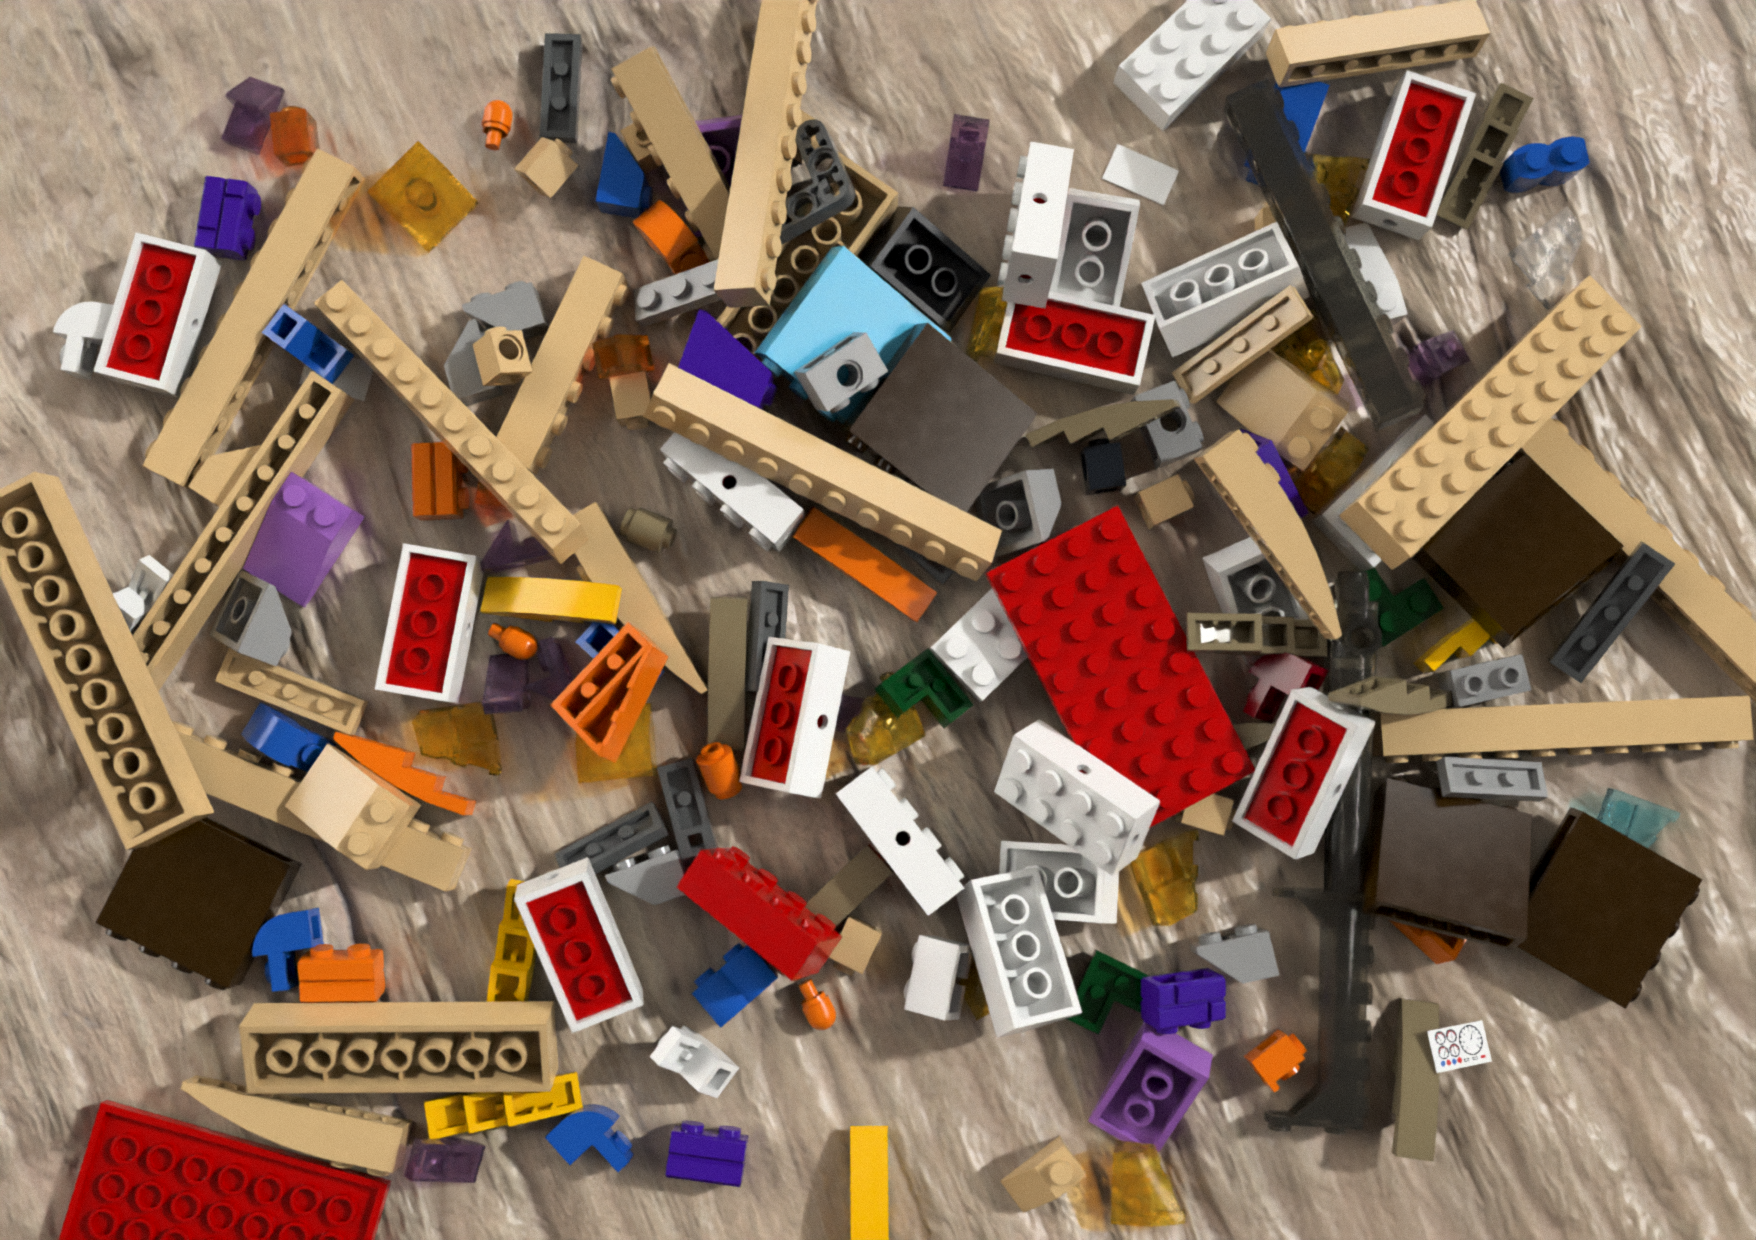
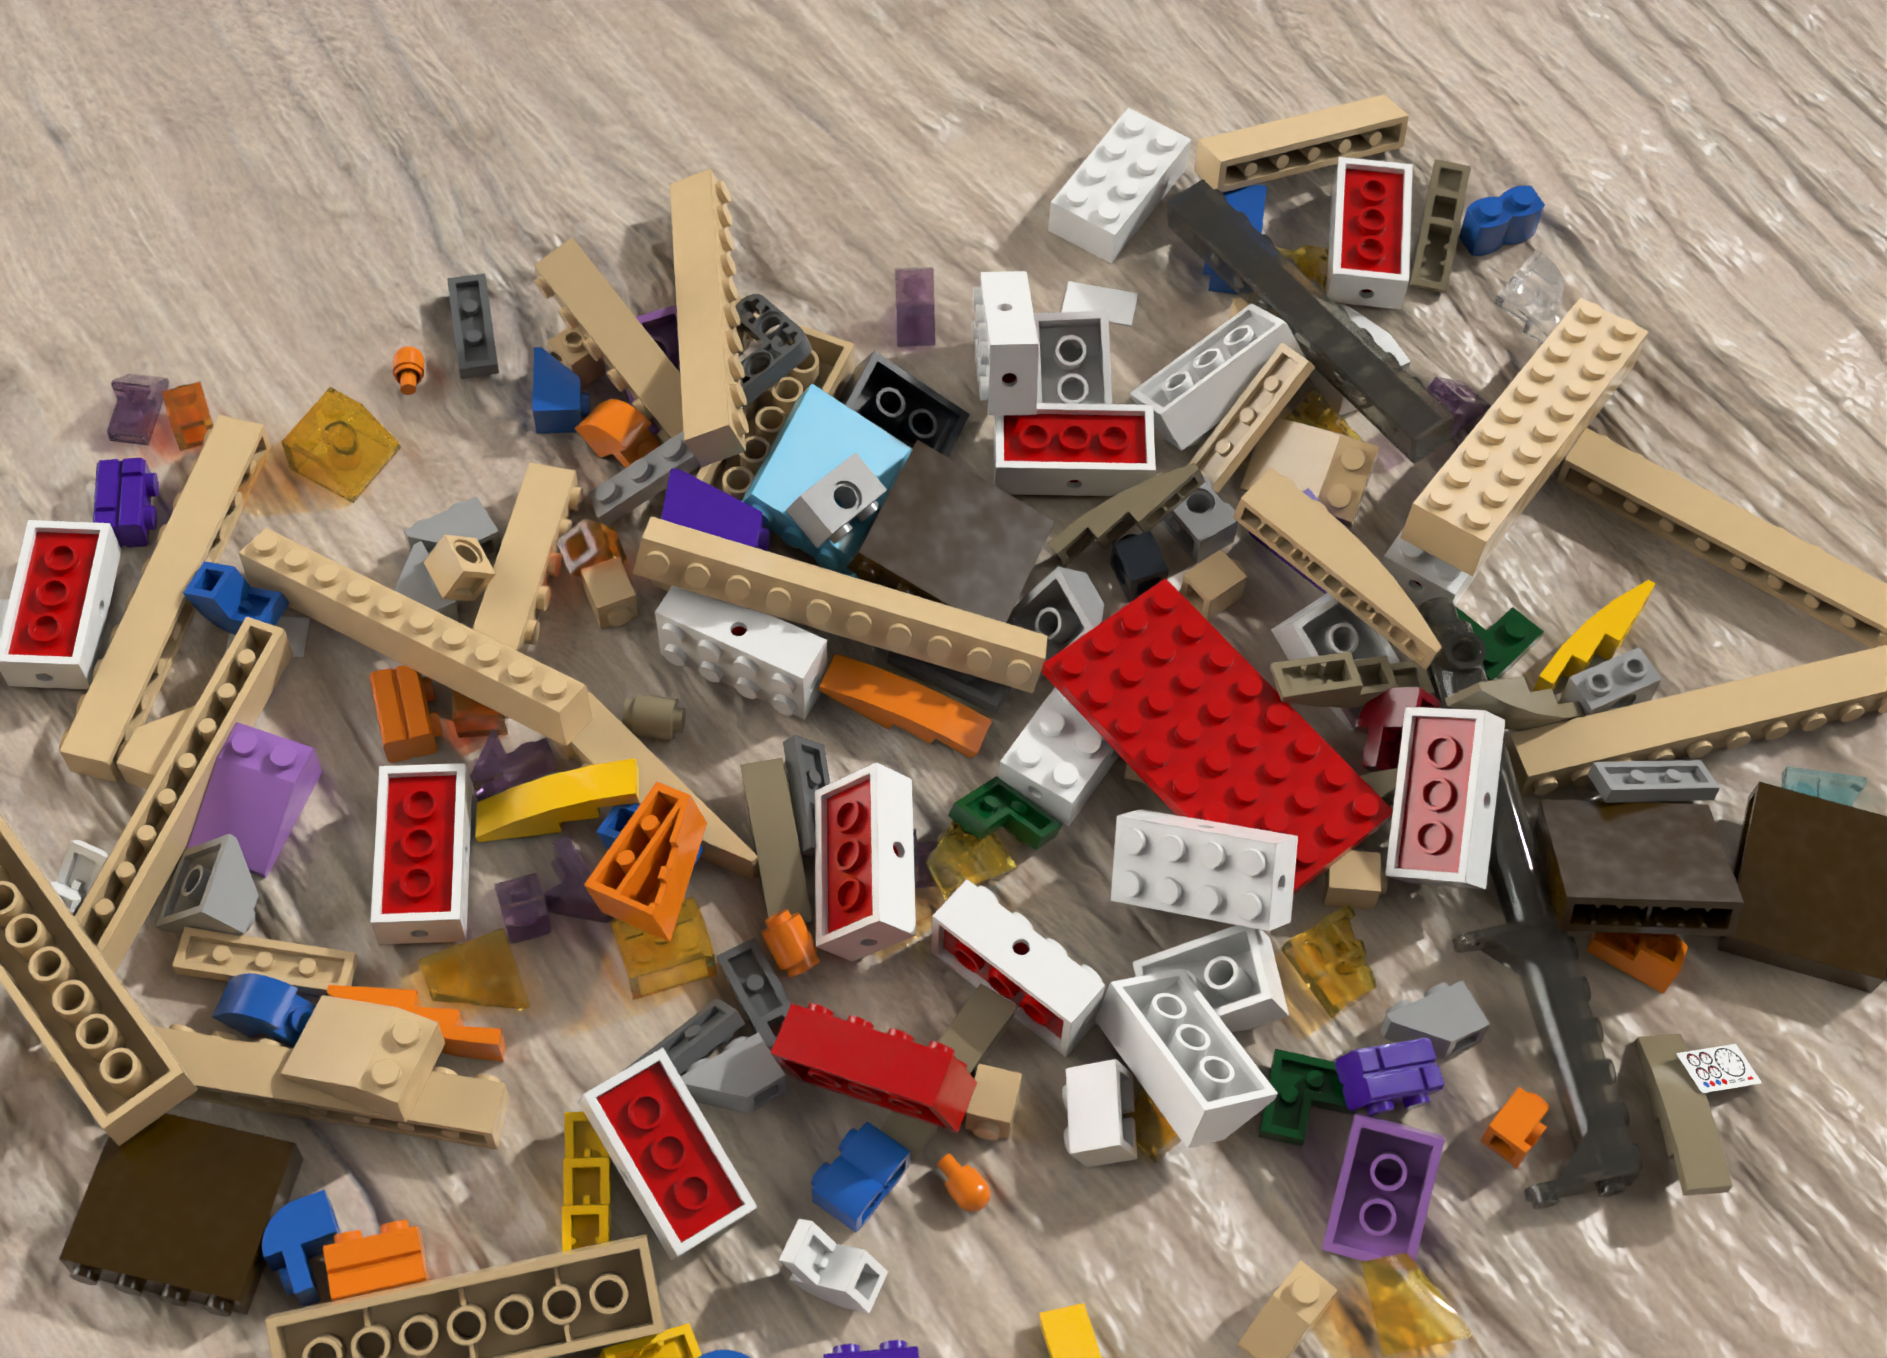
camera: 15 degrees left, 25 degrees down
orange cylinder [488,623,538,660] -> none
tan brick [514,137,579,198] -> none
clear yellow slope [965,287,1008,363] -> none
clear yellow slope [1293,426,1369,515] -> none
dark brown brick [1412,454,1624,649] -> none
dark grey plate [1548,541,1675,683] -> none

